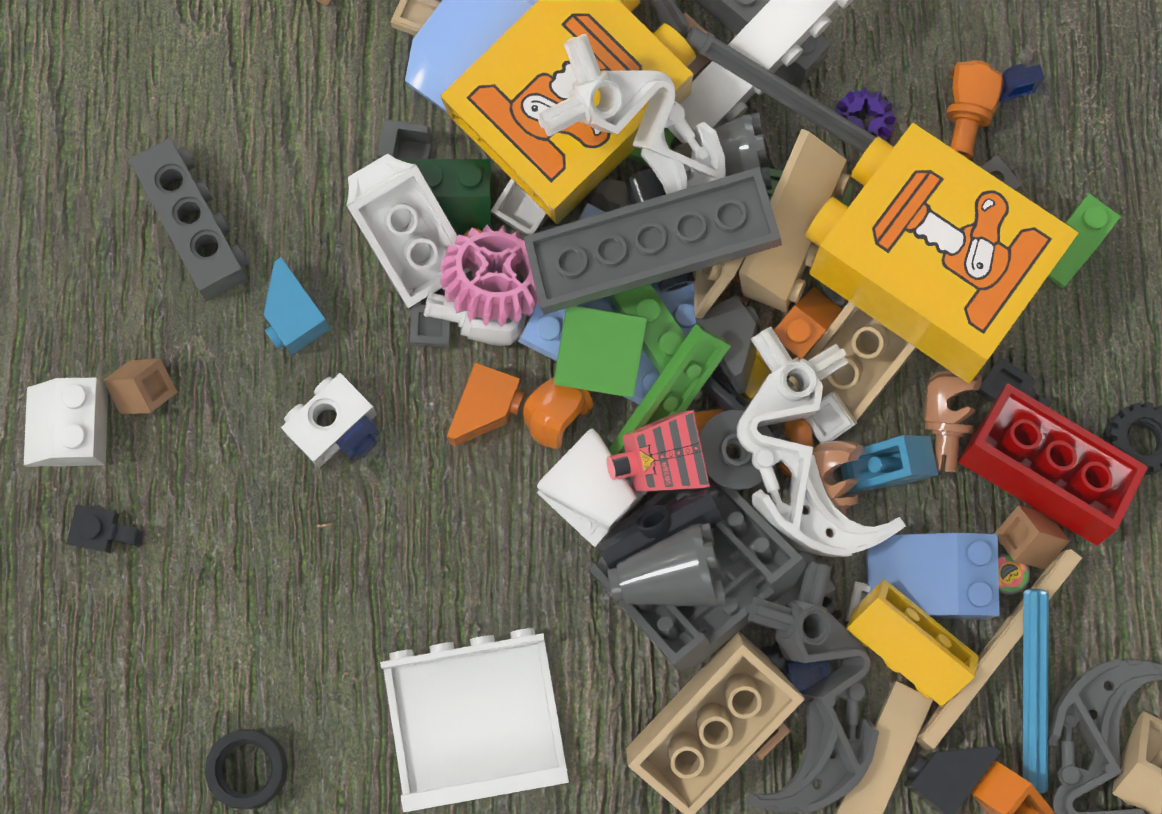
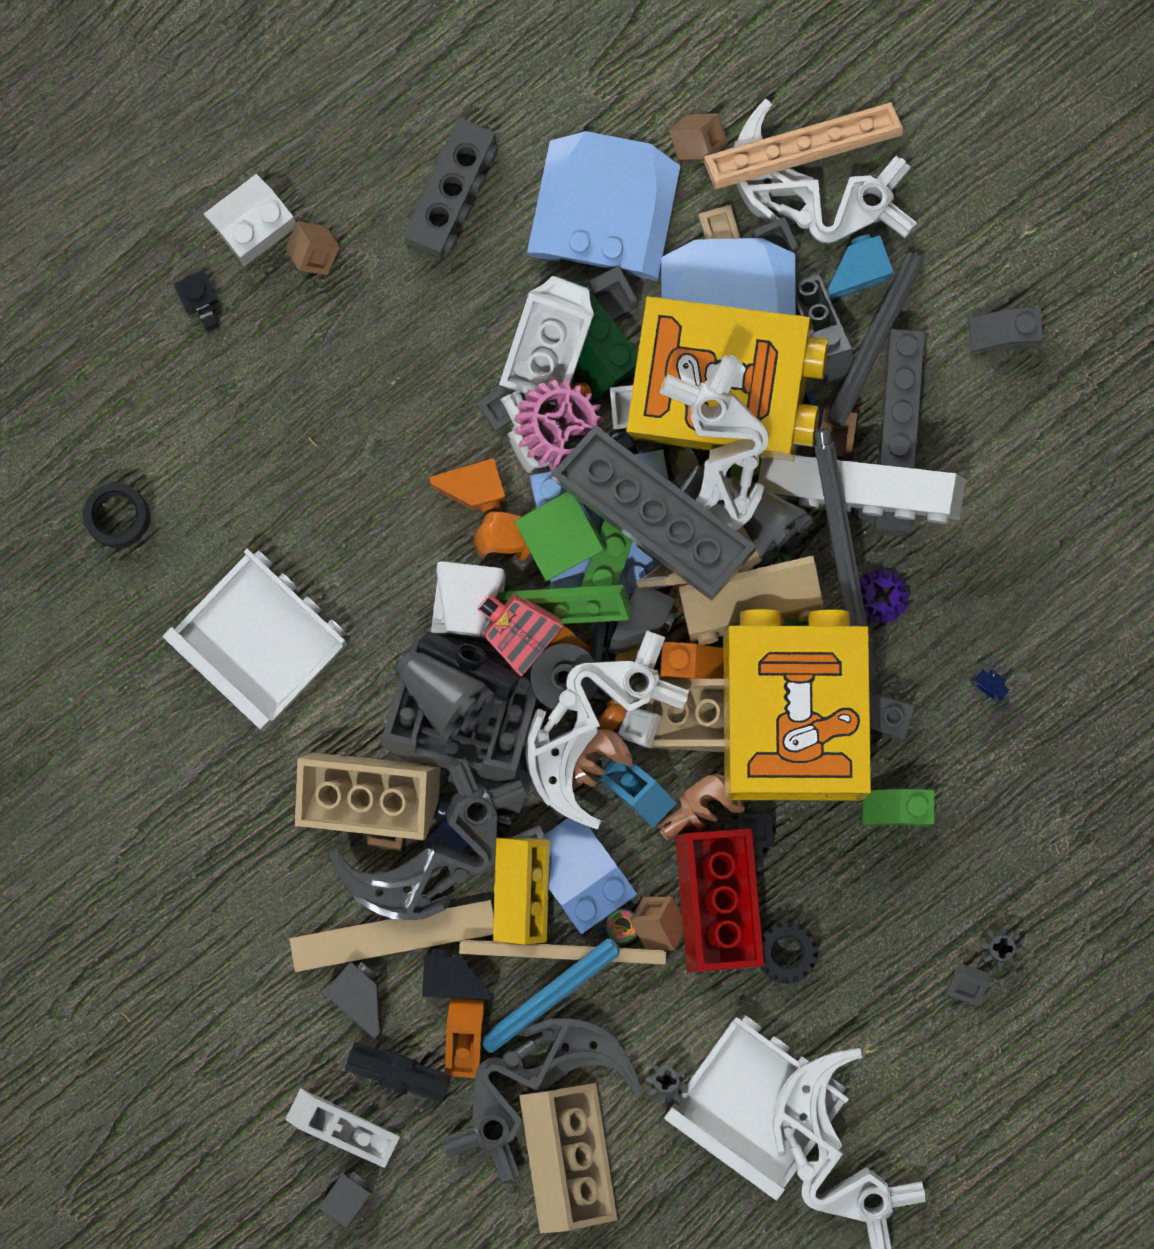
camera: 60 degrees right, 5 degrees up
dark azure slope [264,257,330,355] -> none
white brick [281,373,377,468] -> none
clear blue plate [335,415,380,460] -> none
orange piece [946,60,1003,159] -> none
none -> light blue wedge [527,131,680,281]

